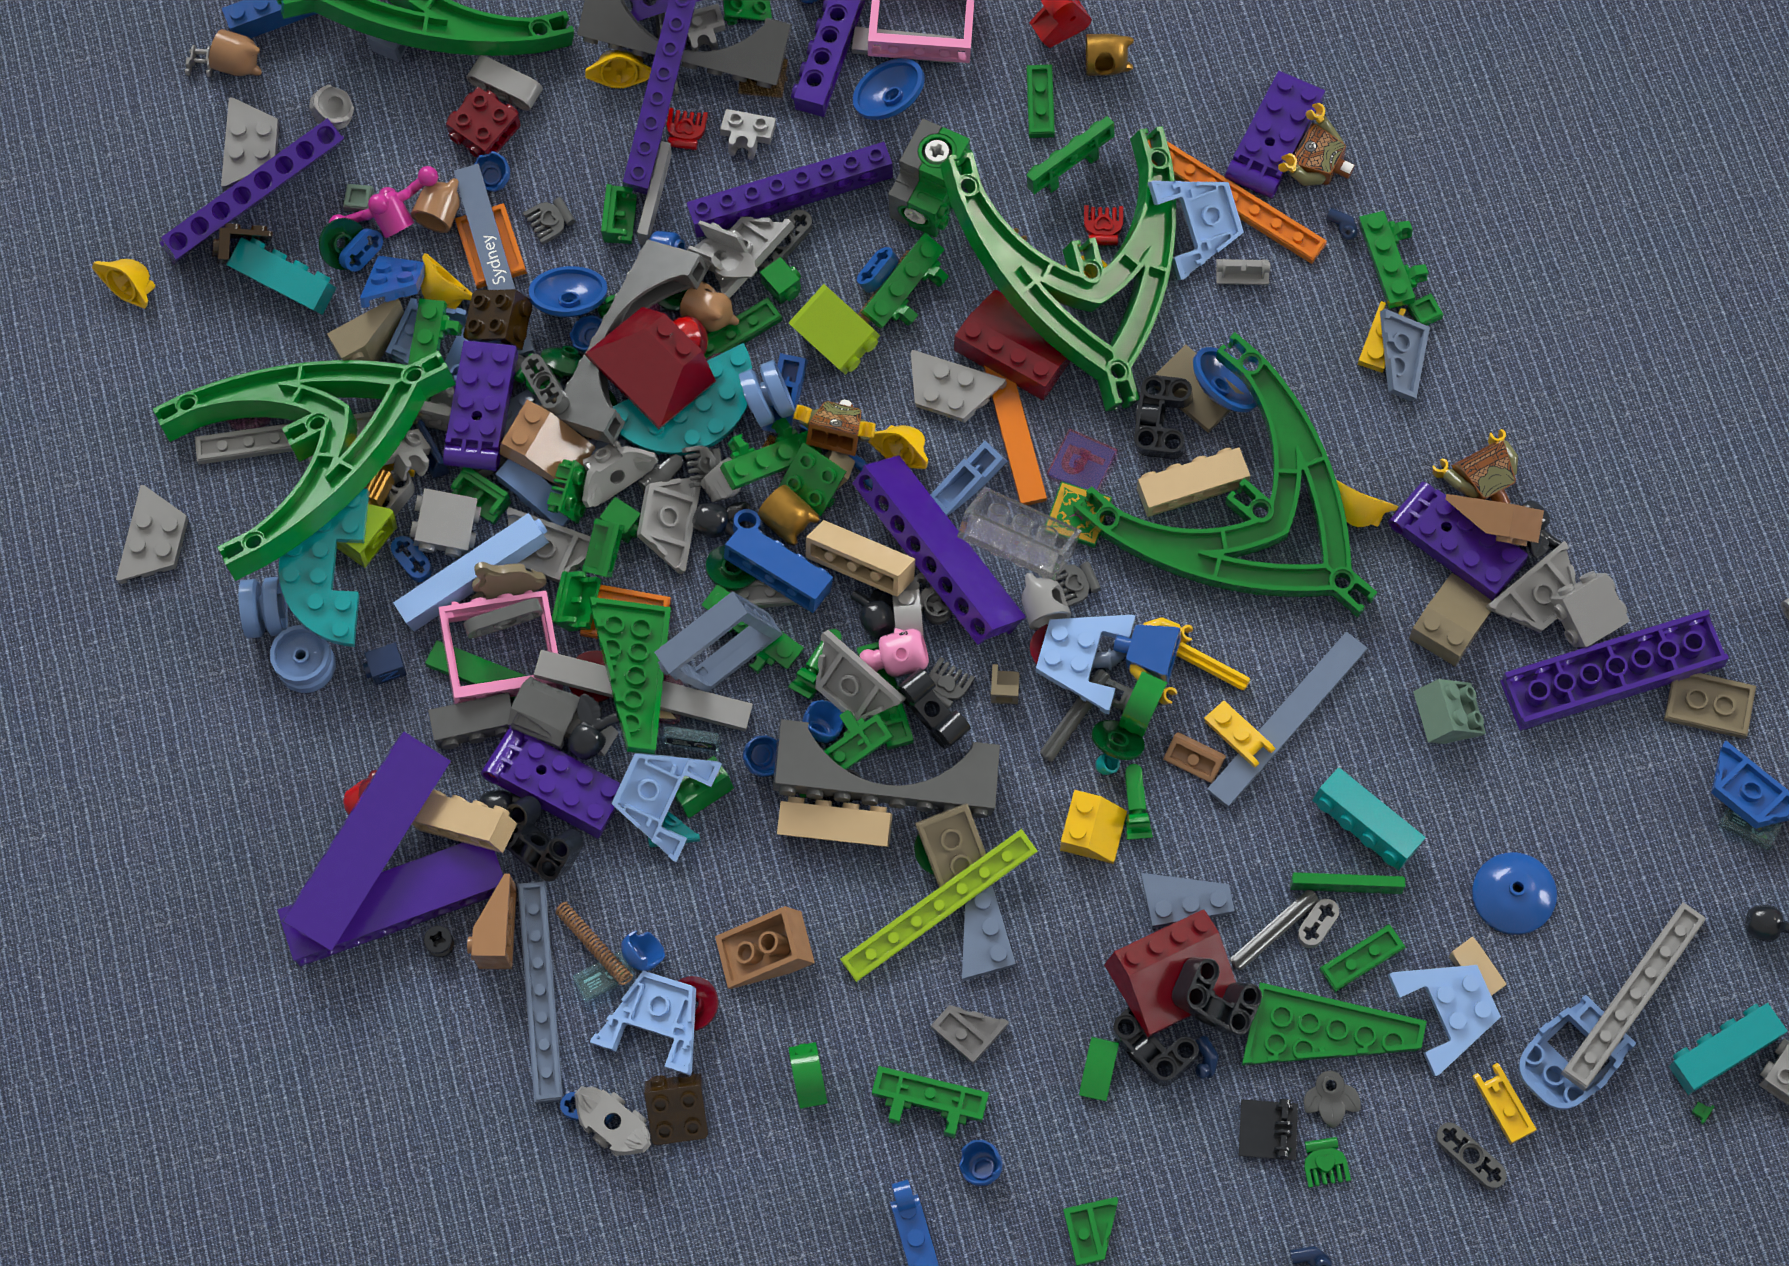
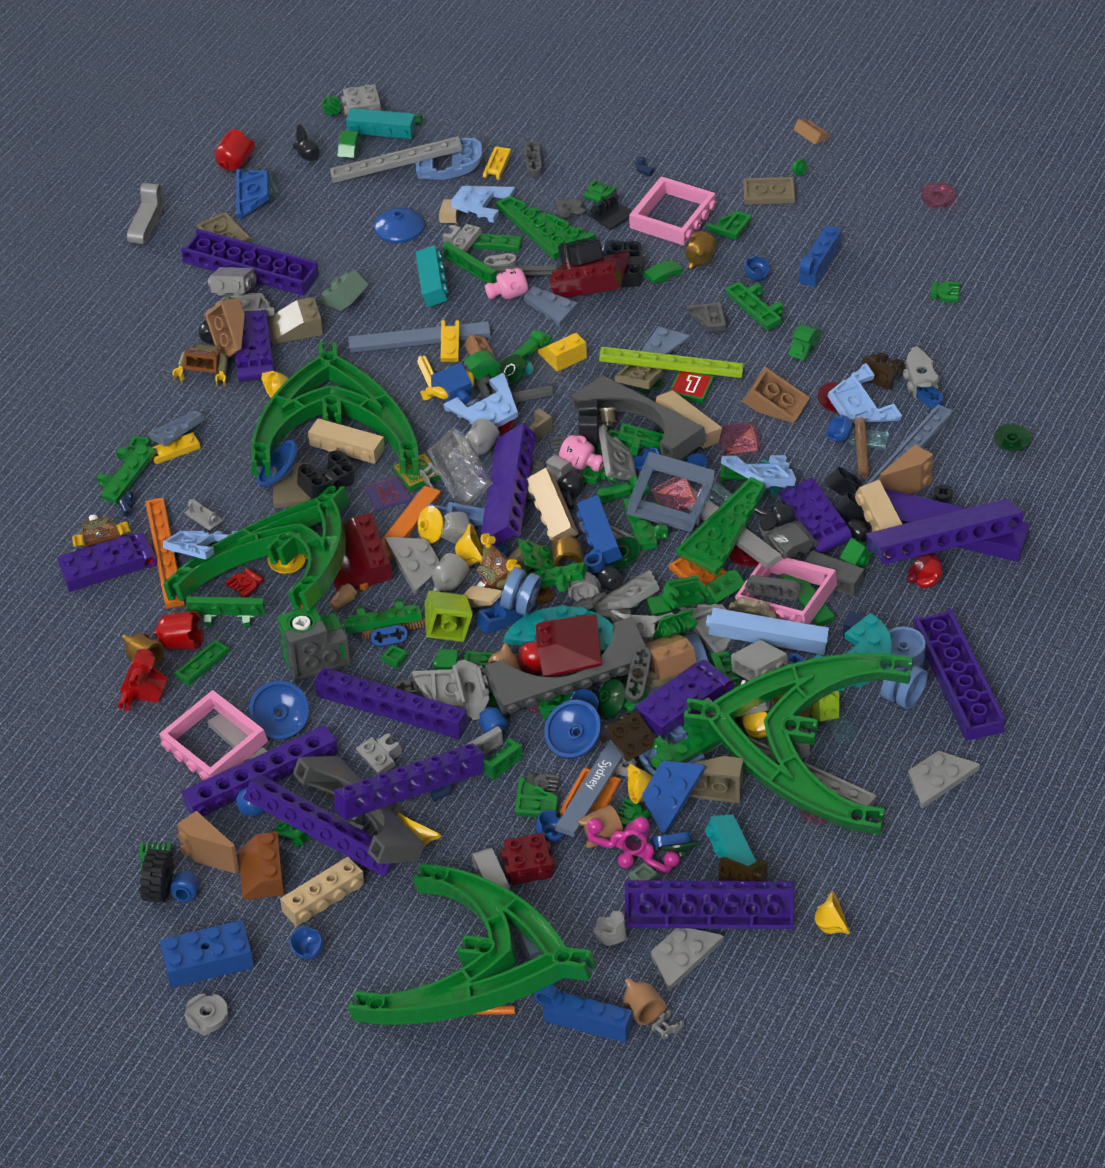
camera: 140 degrees left, 25 degrees down
none -> red cylinder [154,611,203,650]
none -> medium nougat cone [329,583,357,611]
none -> green brick [338,130,363,158]
none -> green tile [381,645,409,669]
none -> yellow dish [418,506,444,544]
none -> light grey piece [419,462,446,488]
none -> light grey piece [432,553,469,592]
none -> light grey hair [441,512,470,544]
none -> light grey plate [442,224,482,252]
none -> tan slope [463,586,502,608]
none -> bright pink piece [484,268,529,300]
none -> green wing [515,777,558,817]
none -> dark tan brick [597,407,617,427]
none -> green piece [616,798,651,828]
none -> bright pink window [629,176,717,245]
none -> clear pink tile [651,476,696,511]
none -> red tile [669,371,714,404]
none -> pearl gold piece [685,231,717,270]
none -> clear pink tile [719,422,760,456]
none -> green brick [840,538,873,568]
none -> dark purple tile [913,608,1005,741]
none -> dark green dish [994,424,1031,451]

